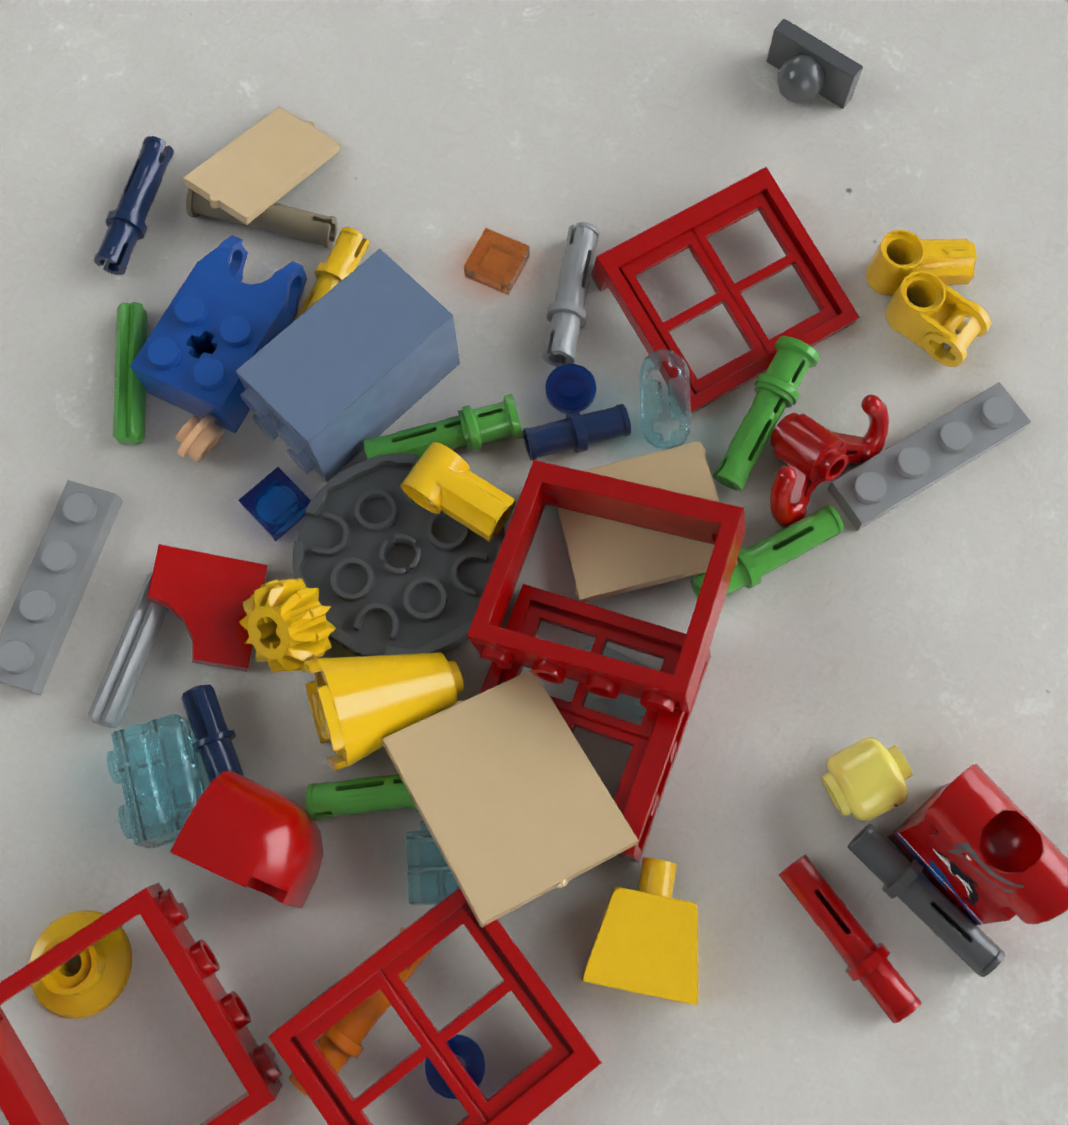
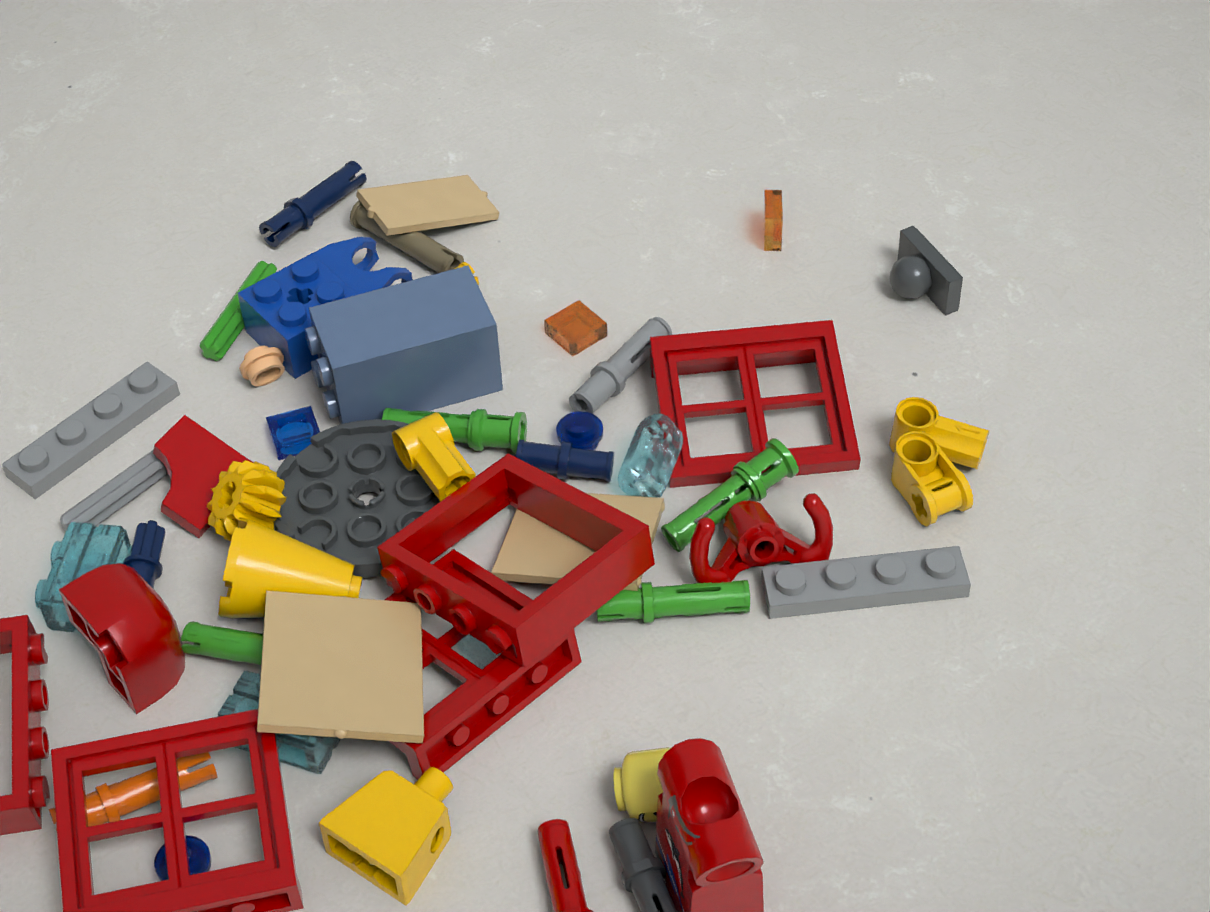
camera: 25 degrees right, 25 degrees down
none -> clear orange tile [763,190,783,251]

